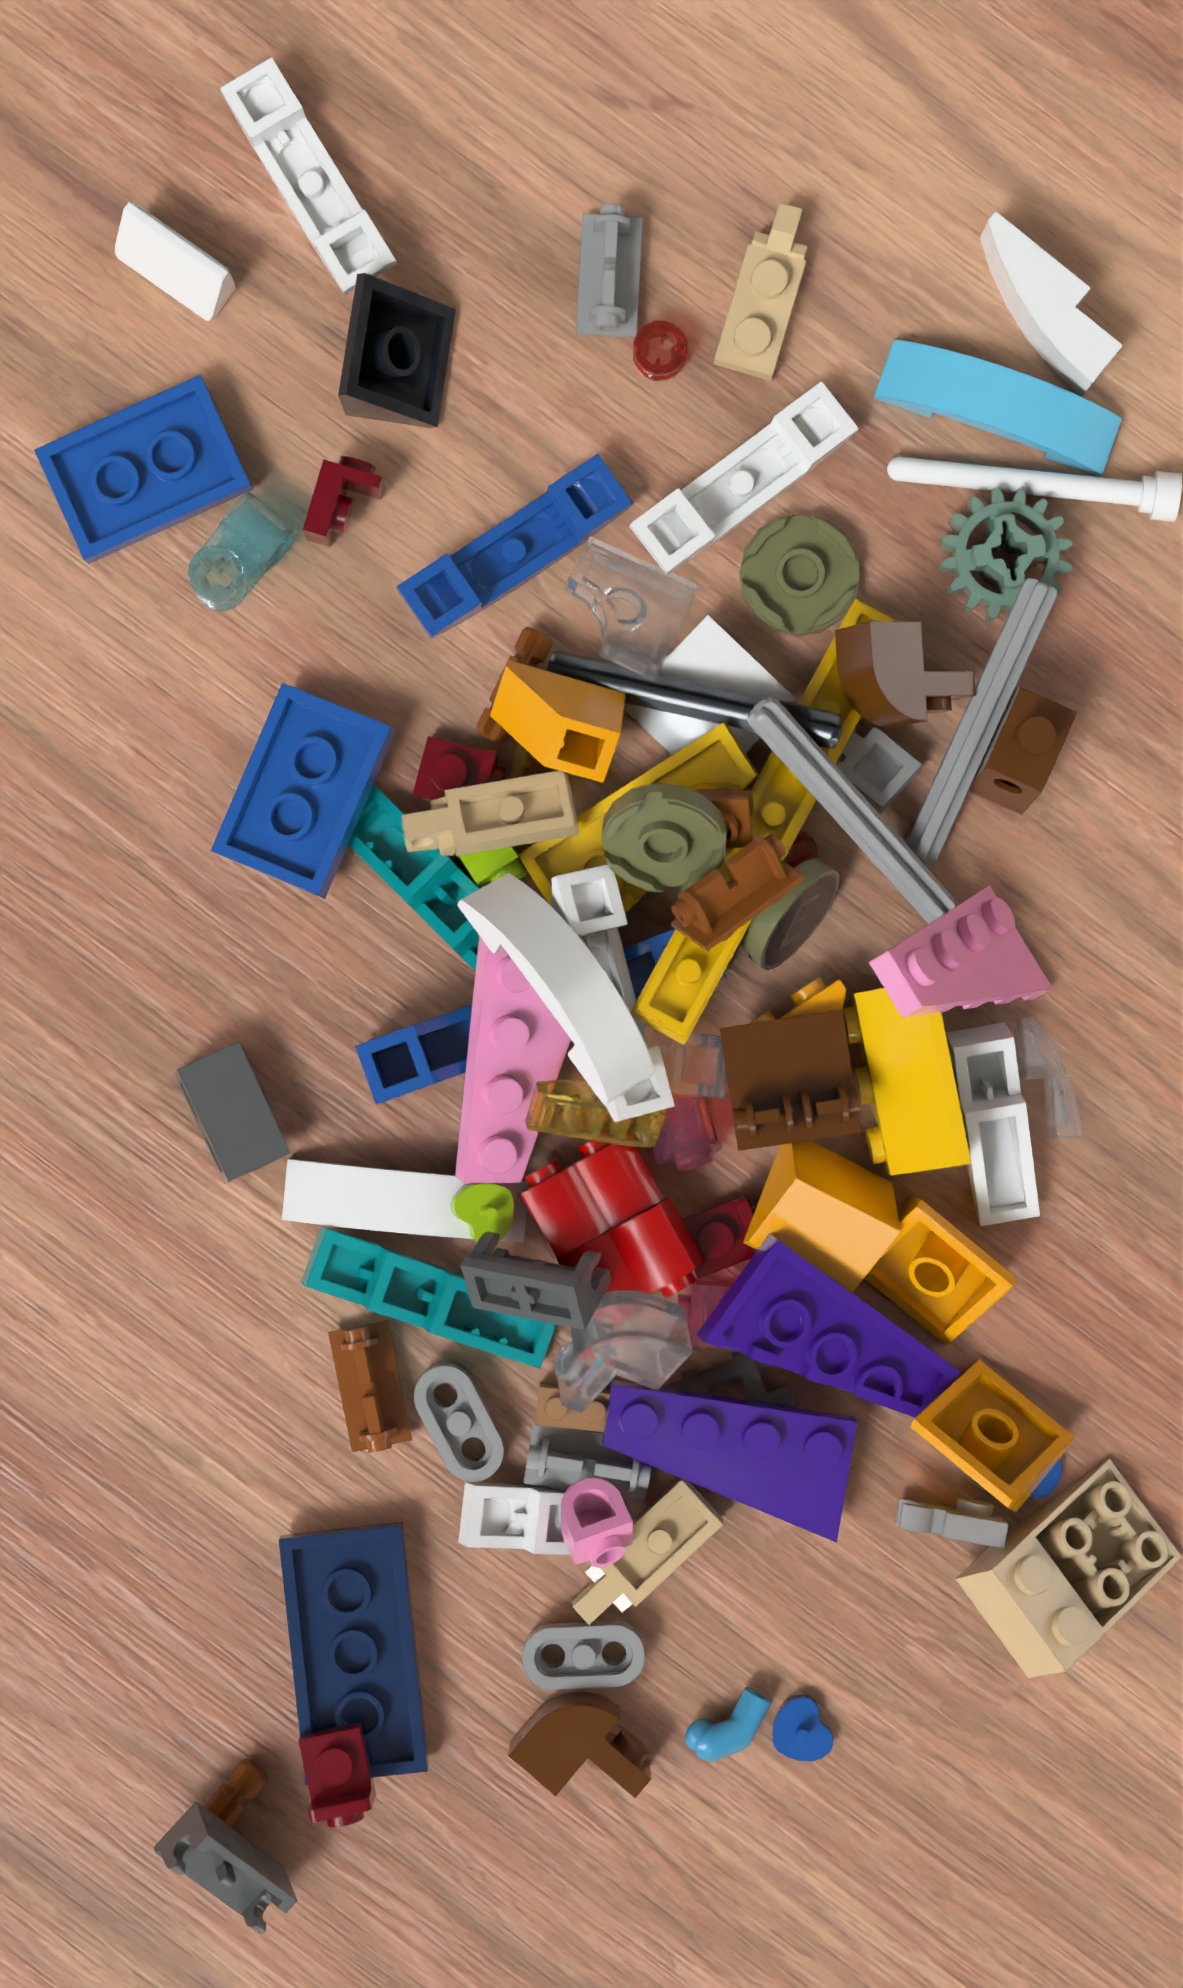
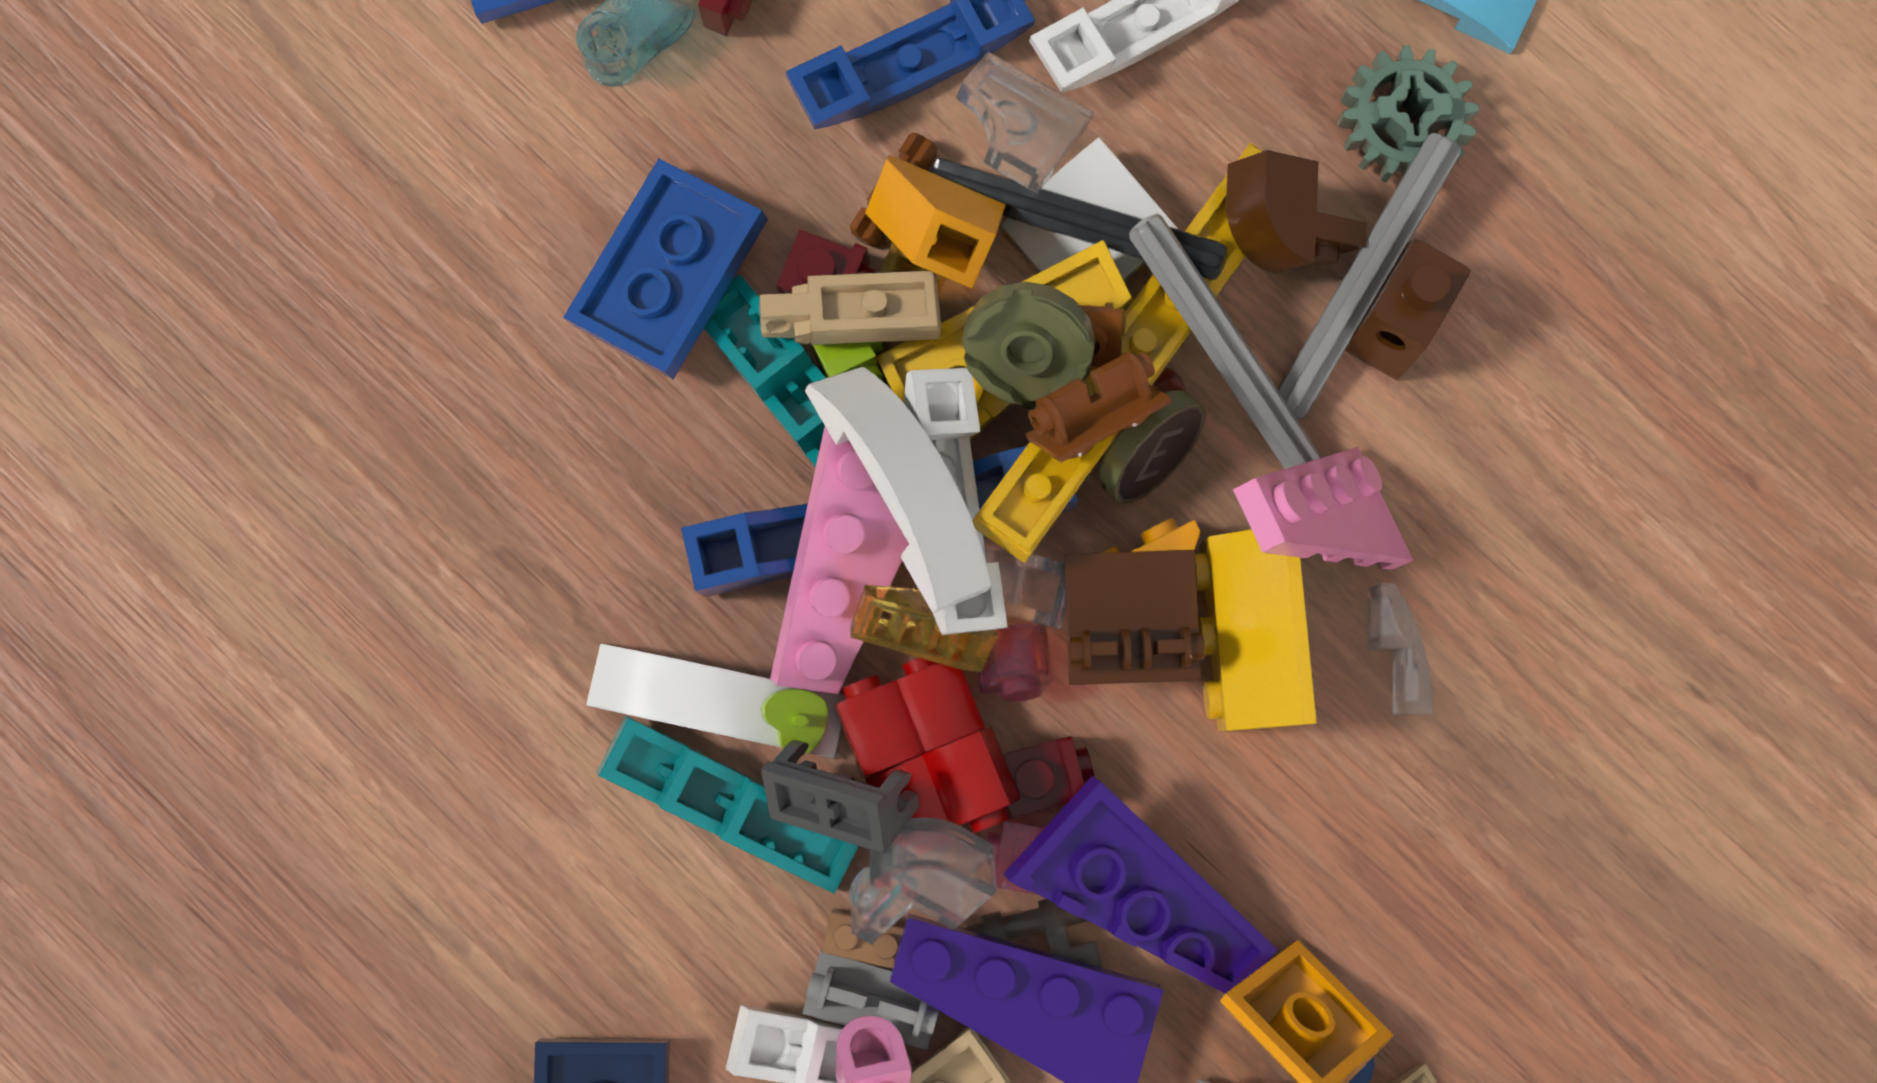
camera: 10 degrees right, 5 degrees down
dark grey hinge [174,1042,290,1184] -> none
dark orange hinge [328,1320,412,1453] -> none
light grey plate [414,1363,504,1482] -> none
olive tile [739,514,860,637] -> none
light orange slope [743,1140,901,1293] -> none
light grey plate [838,726,922,815] -> none
light orange slope [864,1195,1017,1346] -> none
white piece [887,457,1182,522] -> none
white slope [945,1022,1040,1227] -> none

